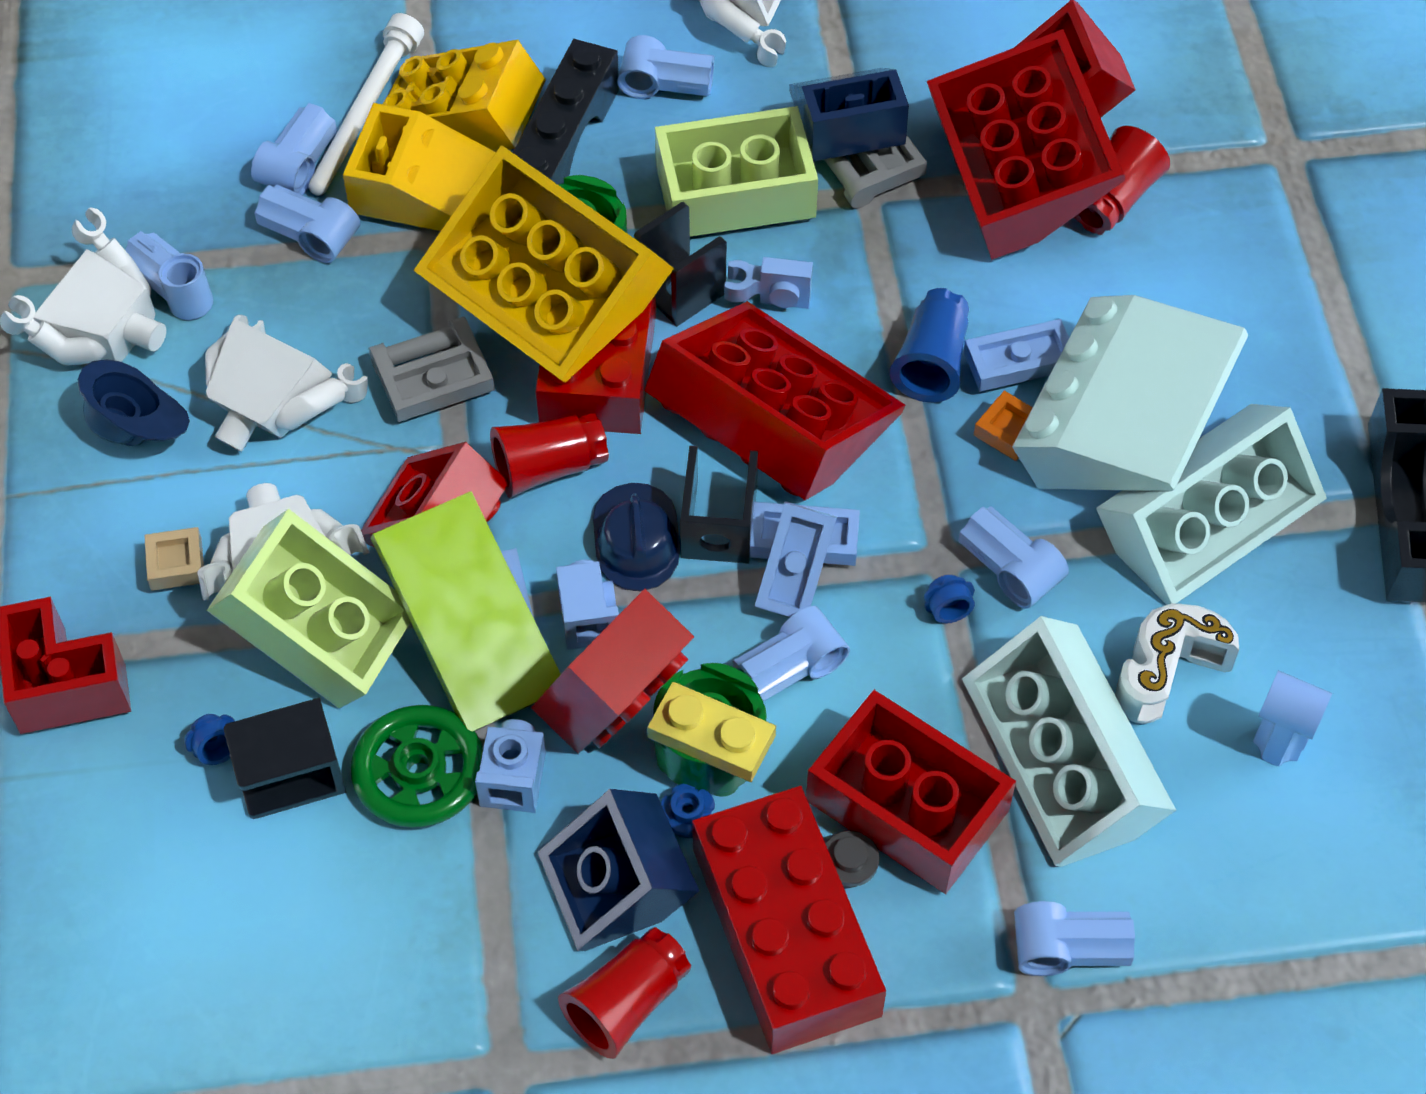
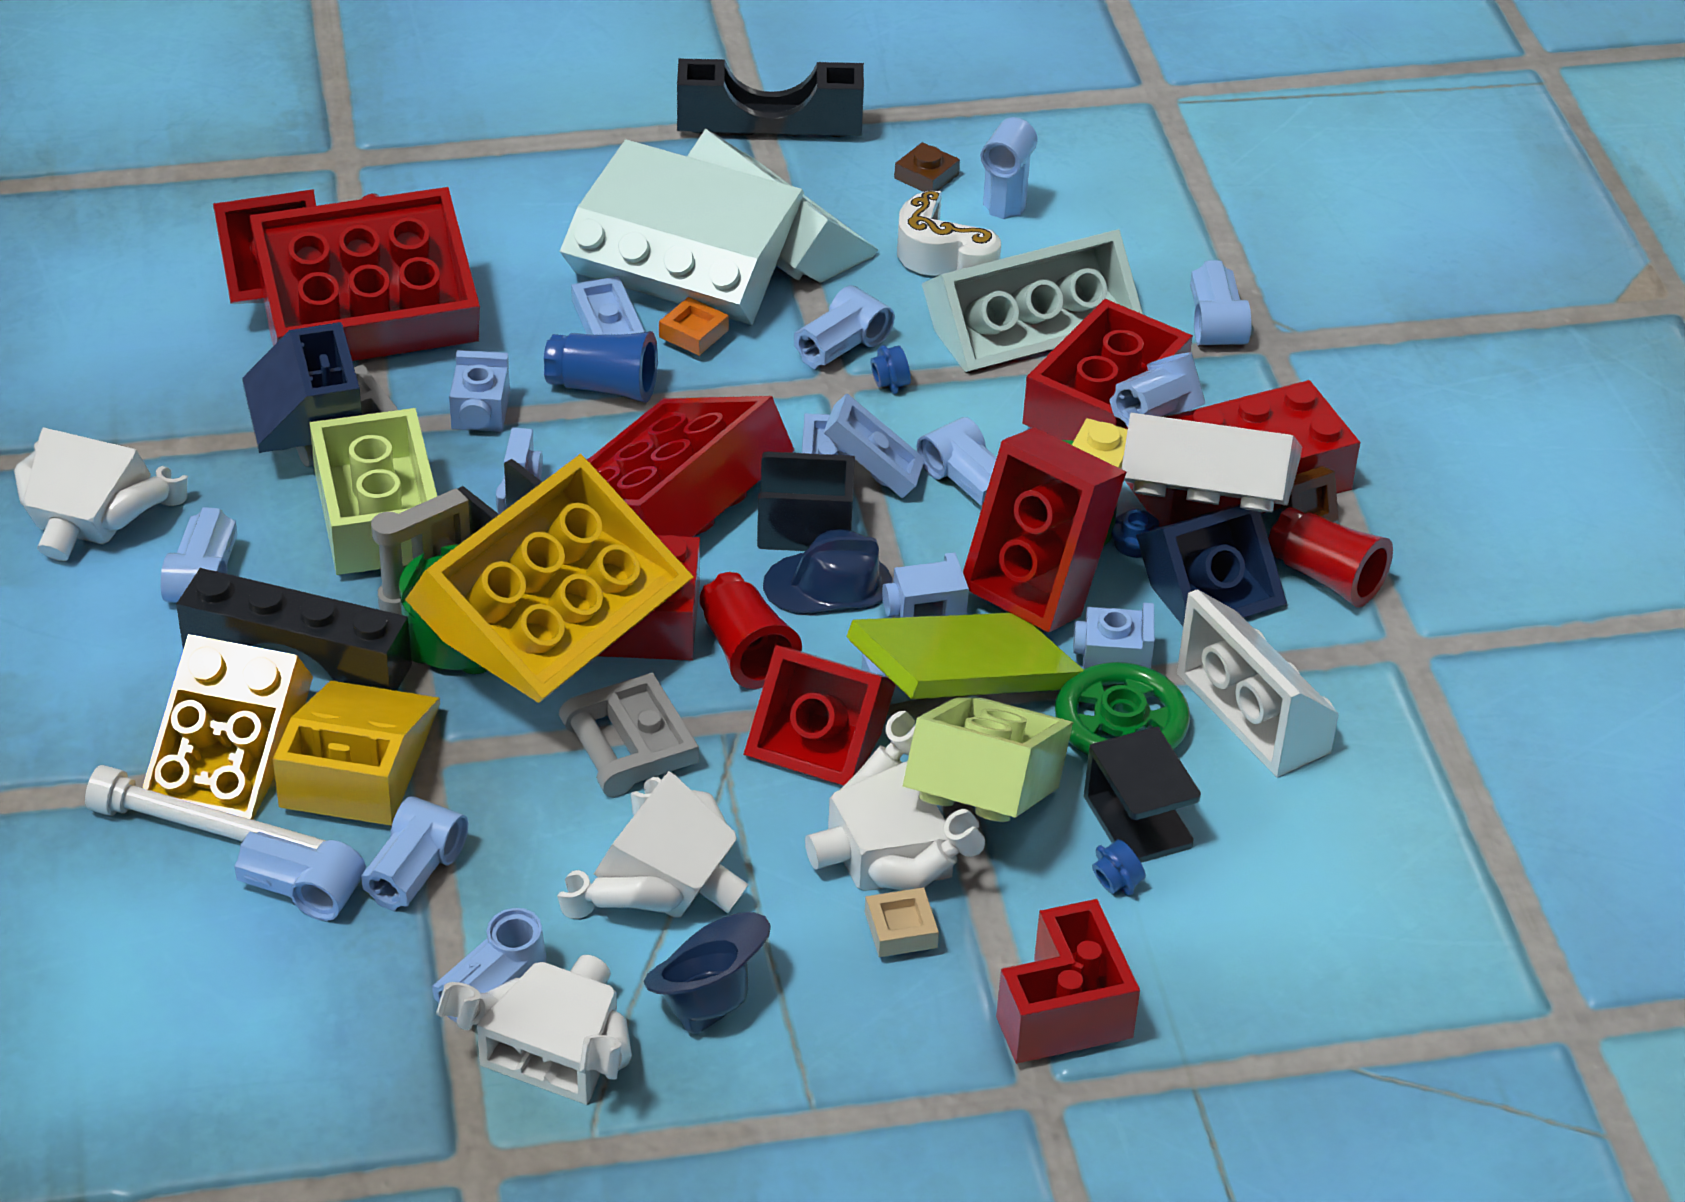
camera: 95 degrees left, 15 degrees down
none -> light grey plate [371,488,470,614]
none -> light blue brick [449,350,510,432]
none -> reddish brown plate [894,142,960,192]
none -> light blue piece [1110,352,1205,427]
none -> white slope [1122,413,1302,513]
none -> white slope [1177,589,1339,778]
none -> reddish brown plate [1281,466,1339,522]

